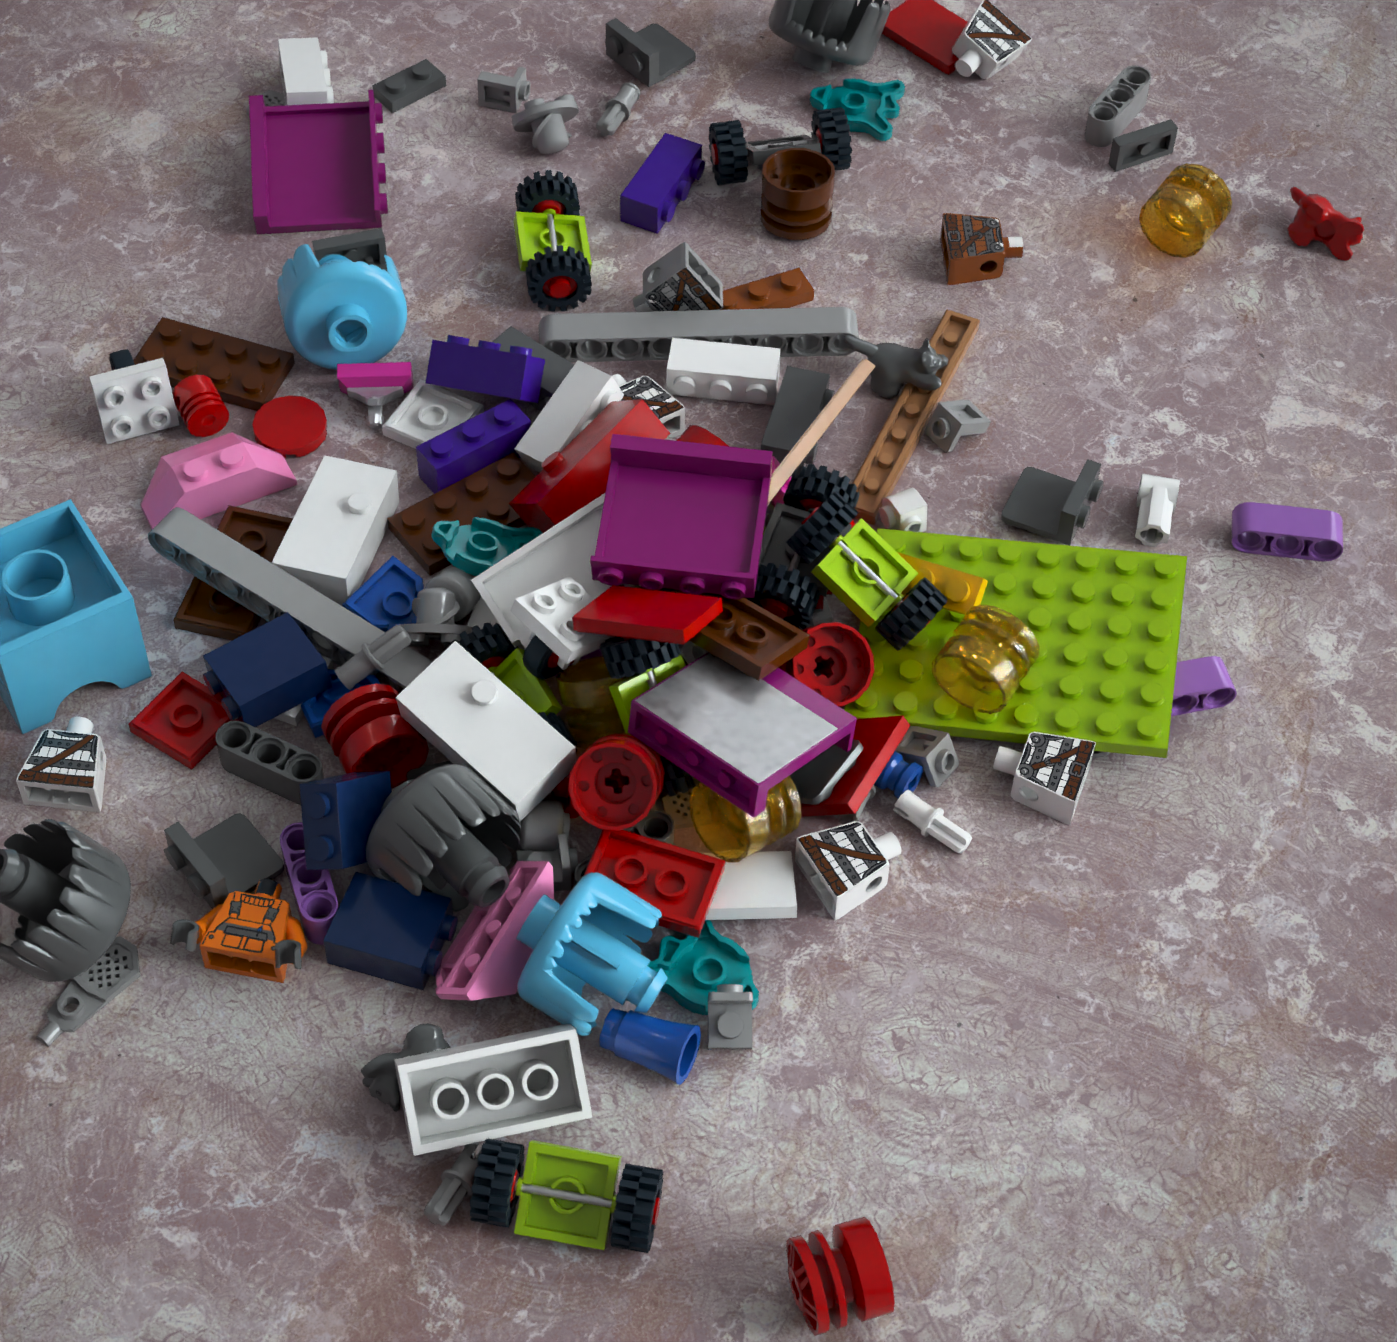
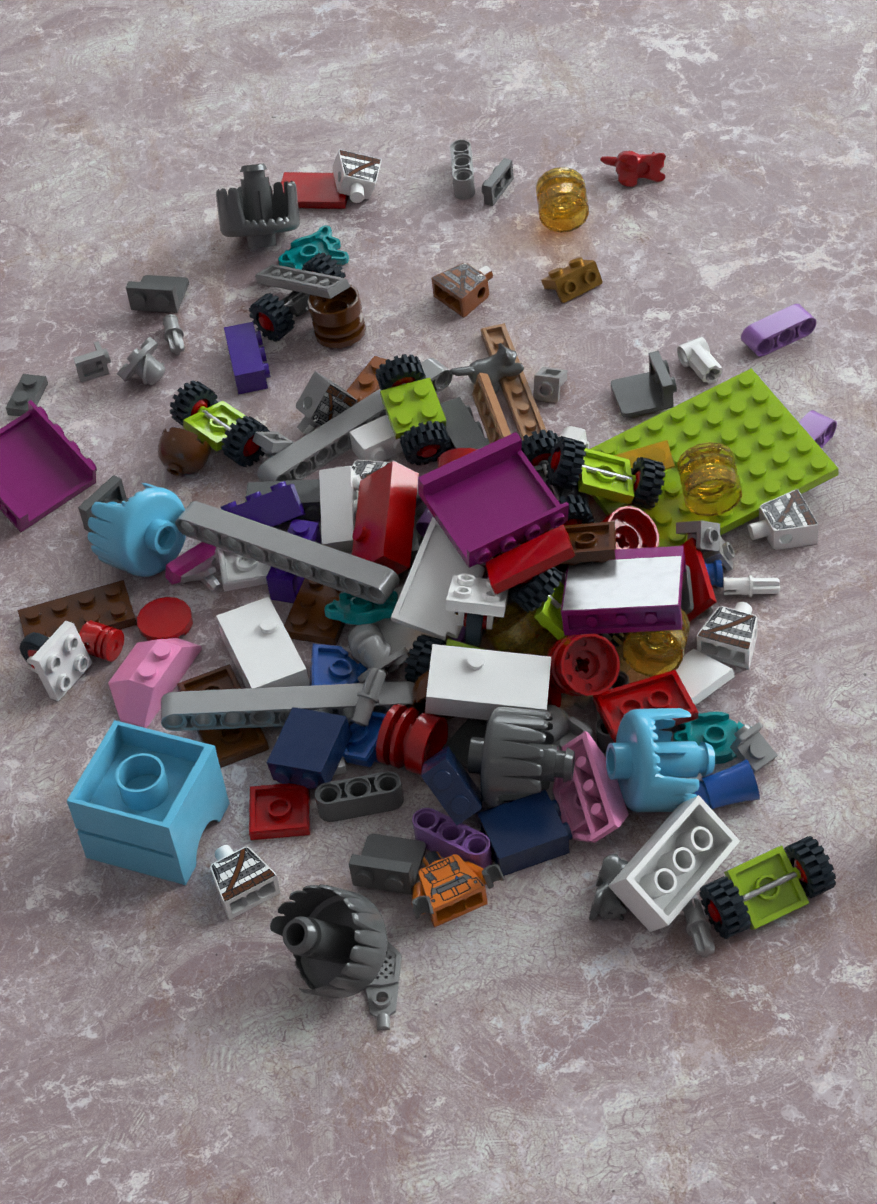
camera: 30 degrees left, 5 degrees down
none -> reddish brown cylinder [158,427,212,476]
none -> light grey beam [175,501,400,604]
none -> light grey bracket [252,431,294,458]
none -> light grey tile [255,264,350,299]
none -> plate [375,354,451,465]
none -> pearl gold bracket [541,257,603,303]
none -> light grey bracket [676,521,720,552]

